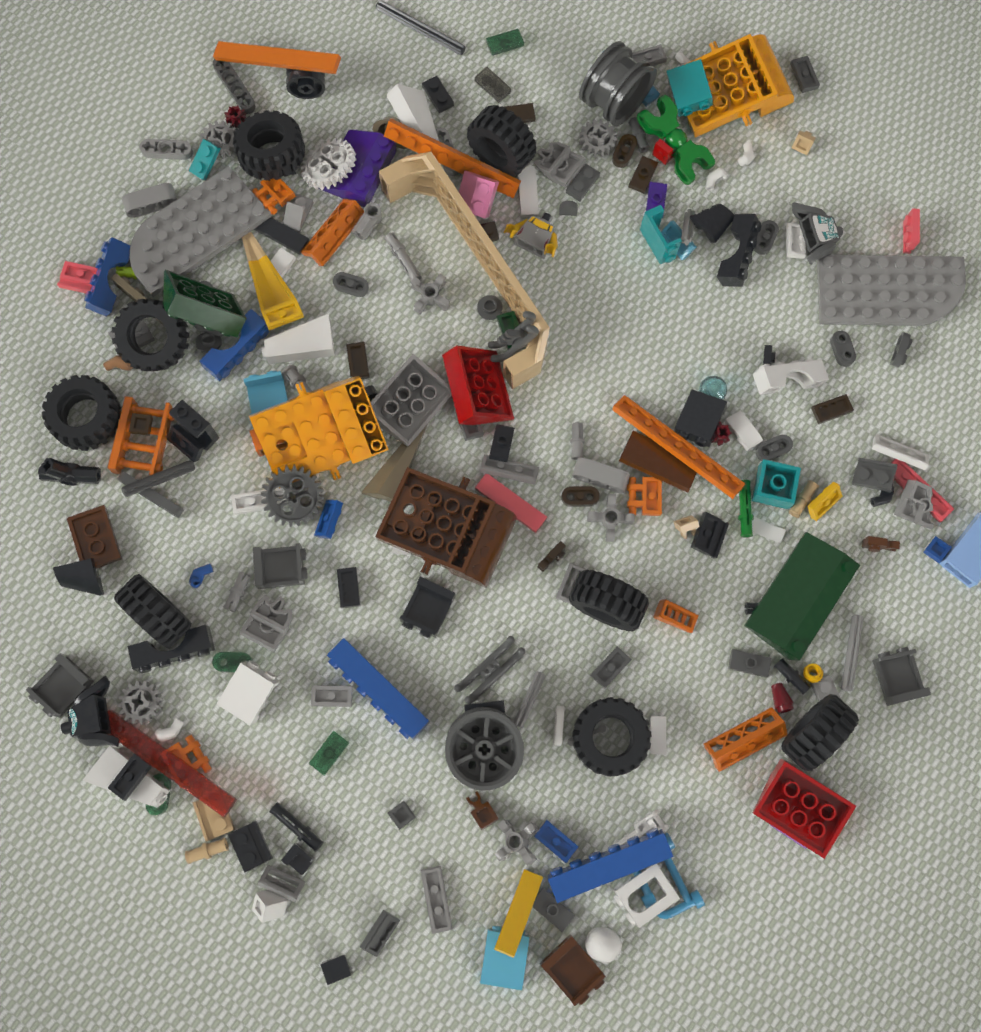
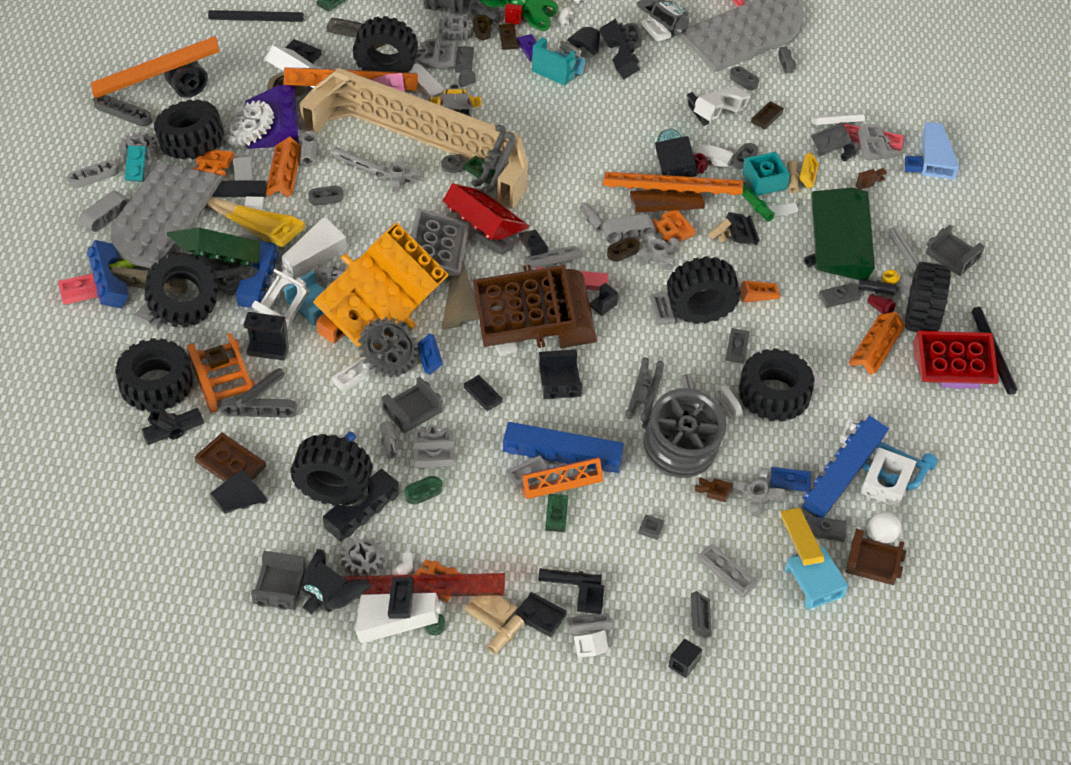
camera: 30 degrees left, 25 degrees down
medium nougat arm [103,355,133,371] -> none
black plate [167,423,204,463] -> none
white panel [217,660,280,725] -> none
dark red gear [224,105,246,128] -> none
dark brown tile [346,342,370,379] -> none
dark brown plate [537,541,566,572] -> none
none -> white panel [251,269,310,328]
none -> orange fence [521,457,604,499]
none -> black panel [590,283,618,316]
none -> black axle [971,306,1018,395]

